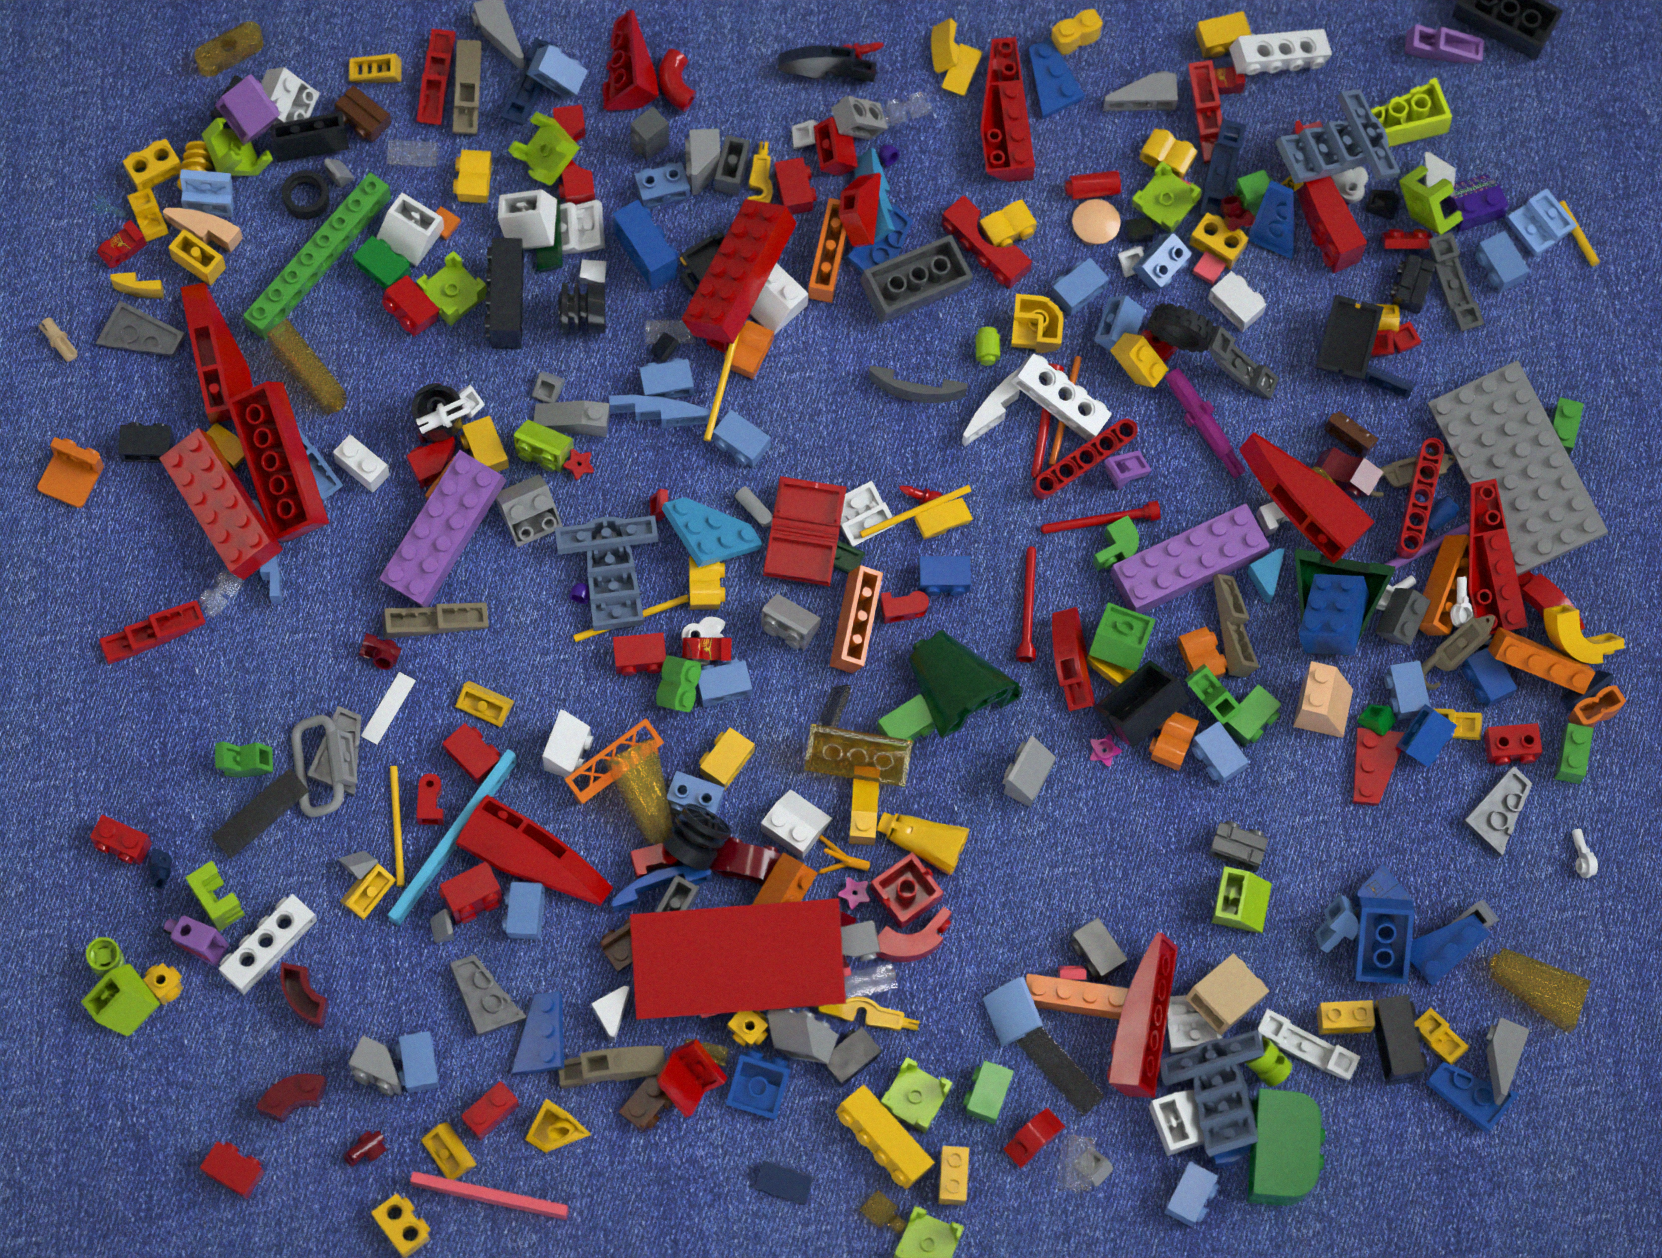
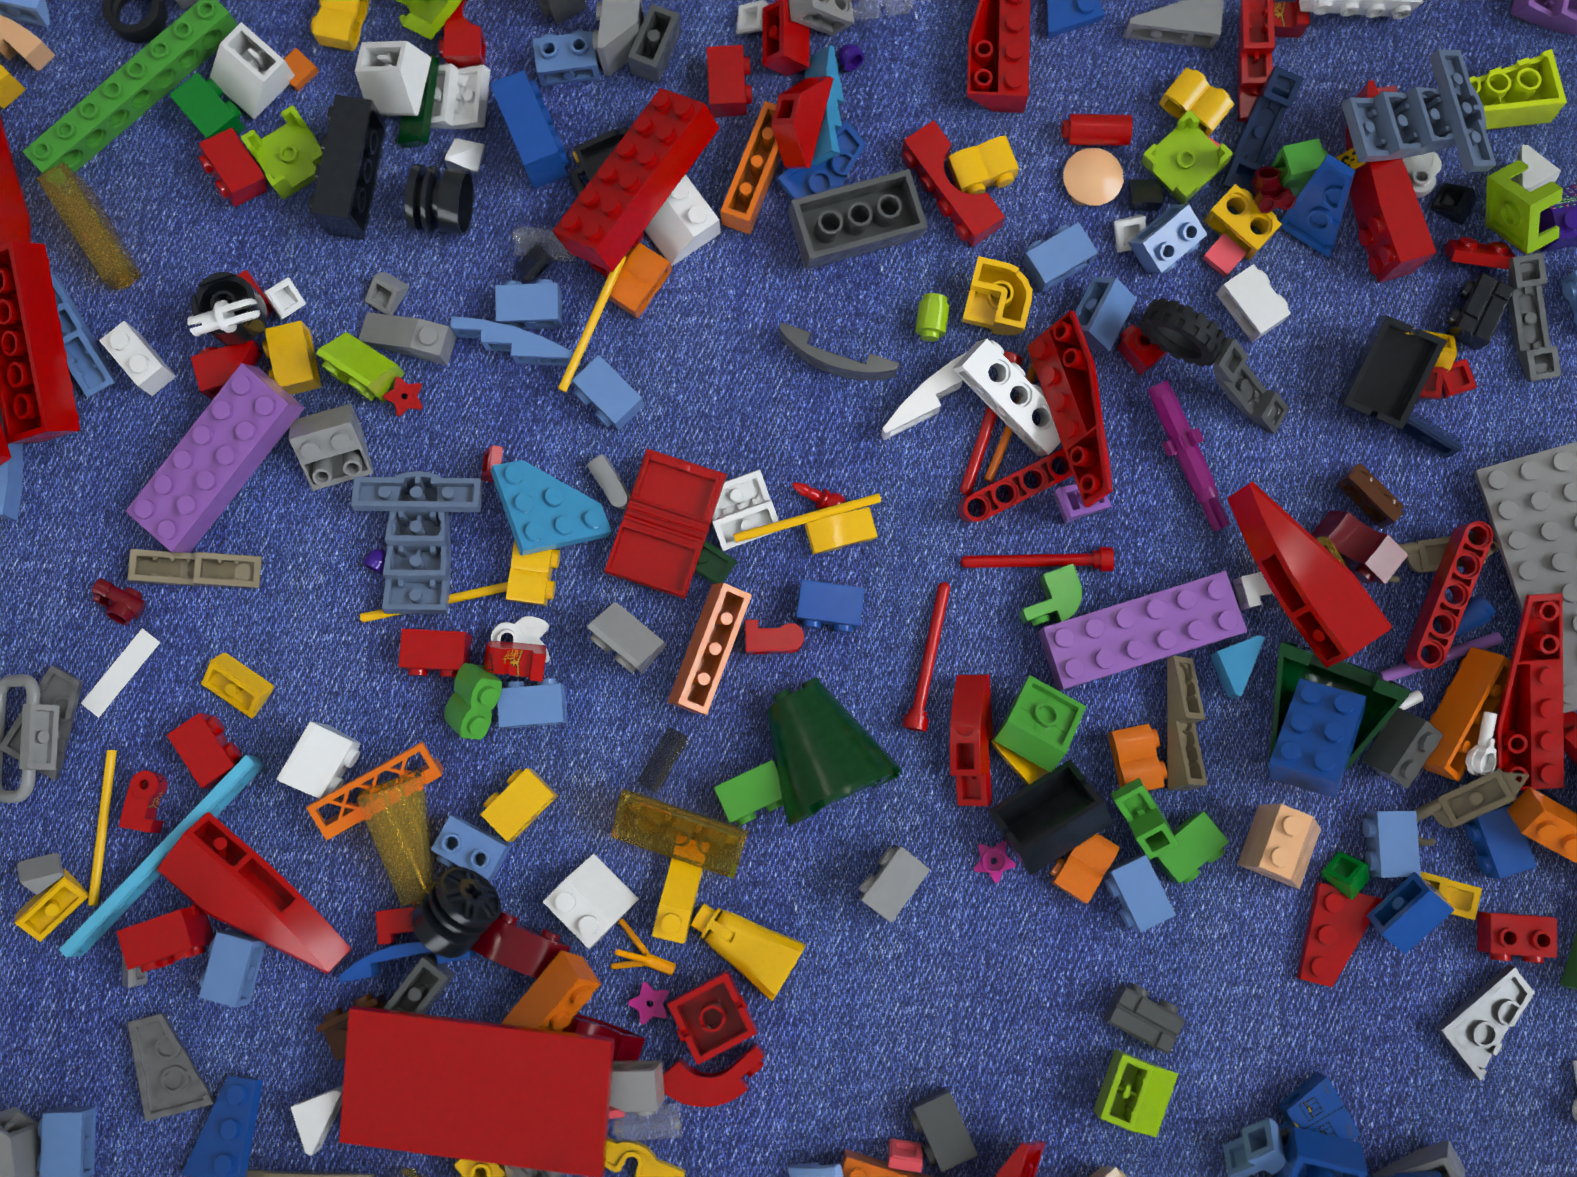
camera: 15 degrees right, 10 degrees up
yellow piece [747,141,773,203] -> none
yellow brick [1110,333,1169,388] -> none
none -> red wedge [1026,310,1113,508]

